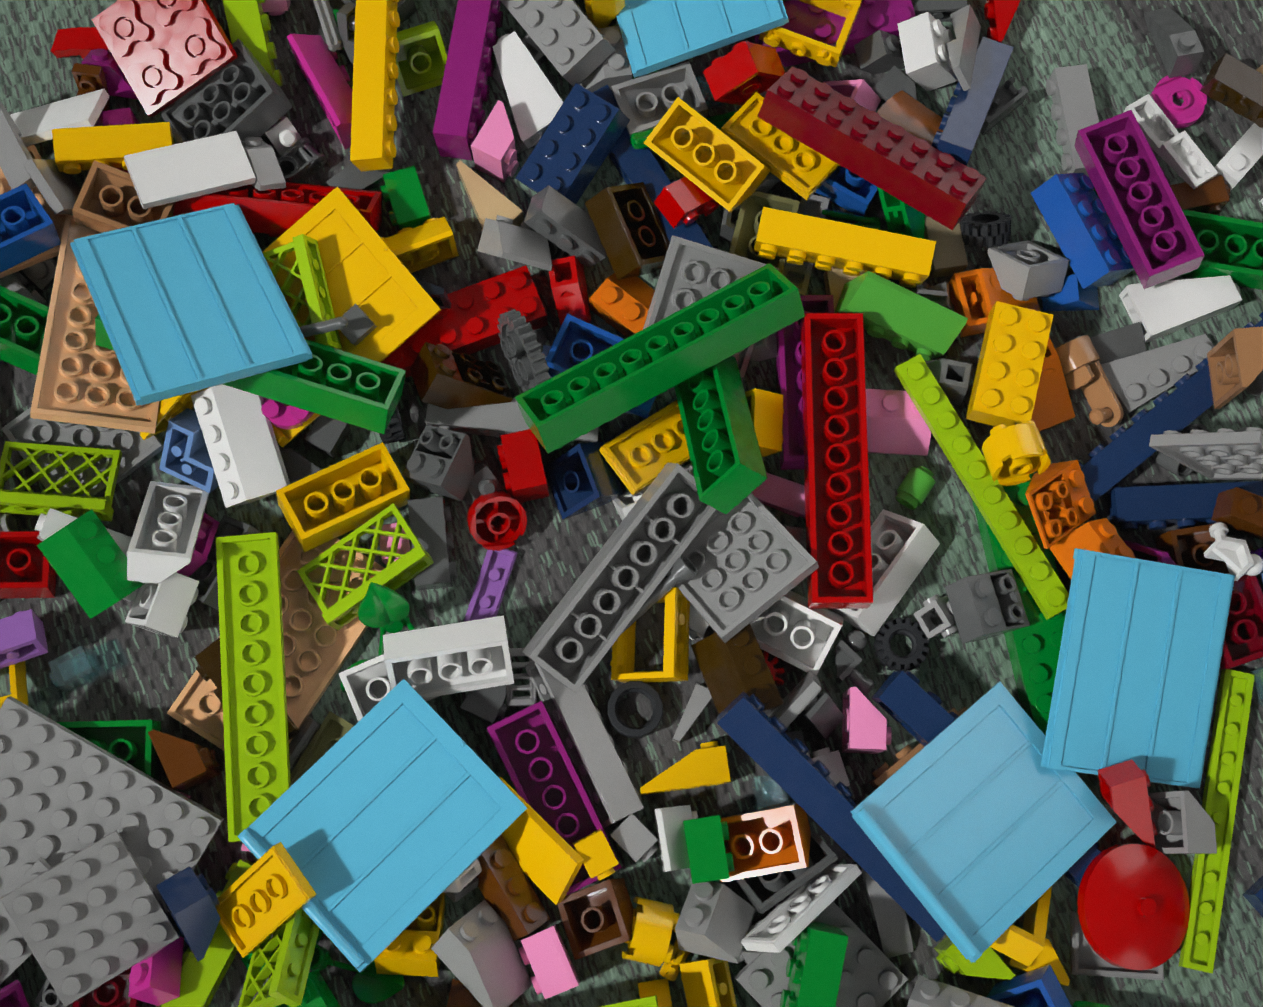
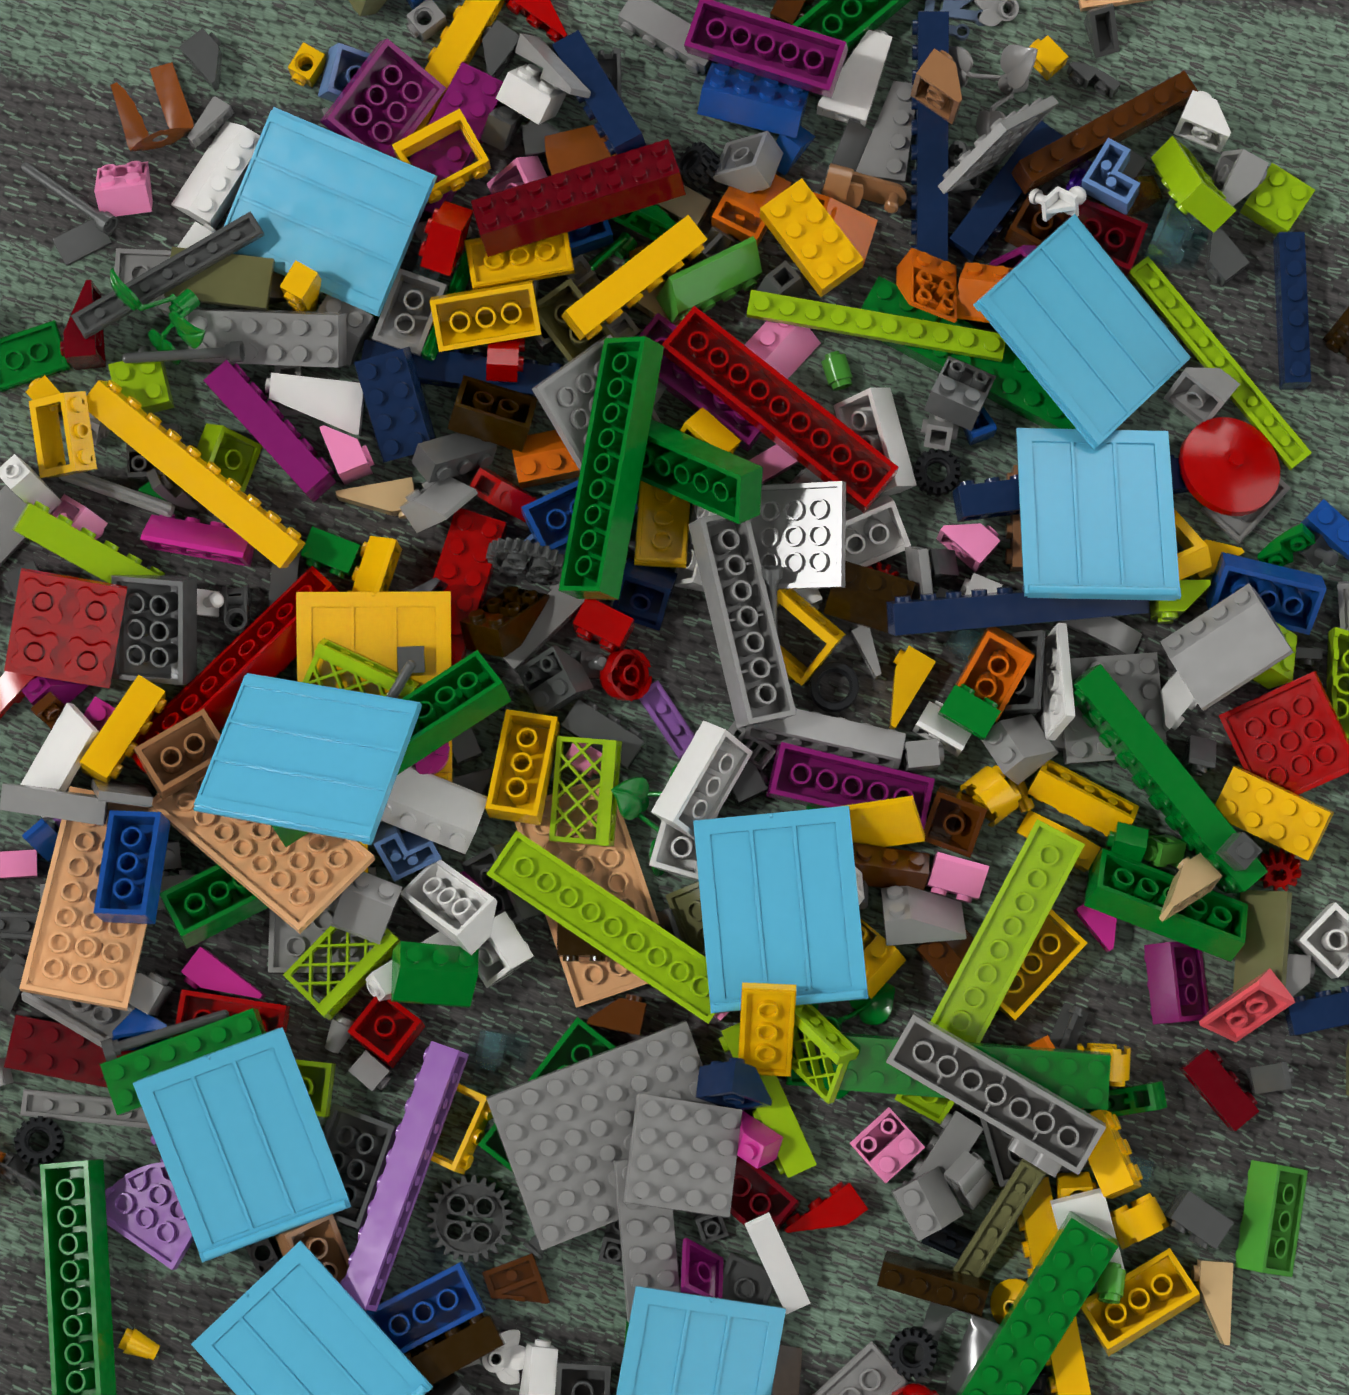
camera: 45 degrees left, 5 degrees up
white tile [124,131,256,209] -> none
light grey slope [241,136,286,191] -> none
yellow brick [573,829,619,880] -> none
dark grey piece [834,630,875,695] -> none
yellow brick [982,420,1051,486] -> none
red slope [1098,759,1157,849] -> none
none -> light grey slope [330,872,403,945]
none -> blue slope [962,407,997,446]

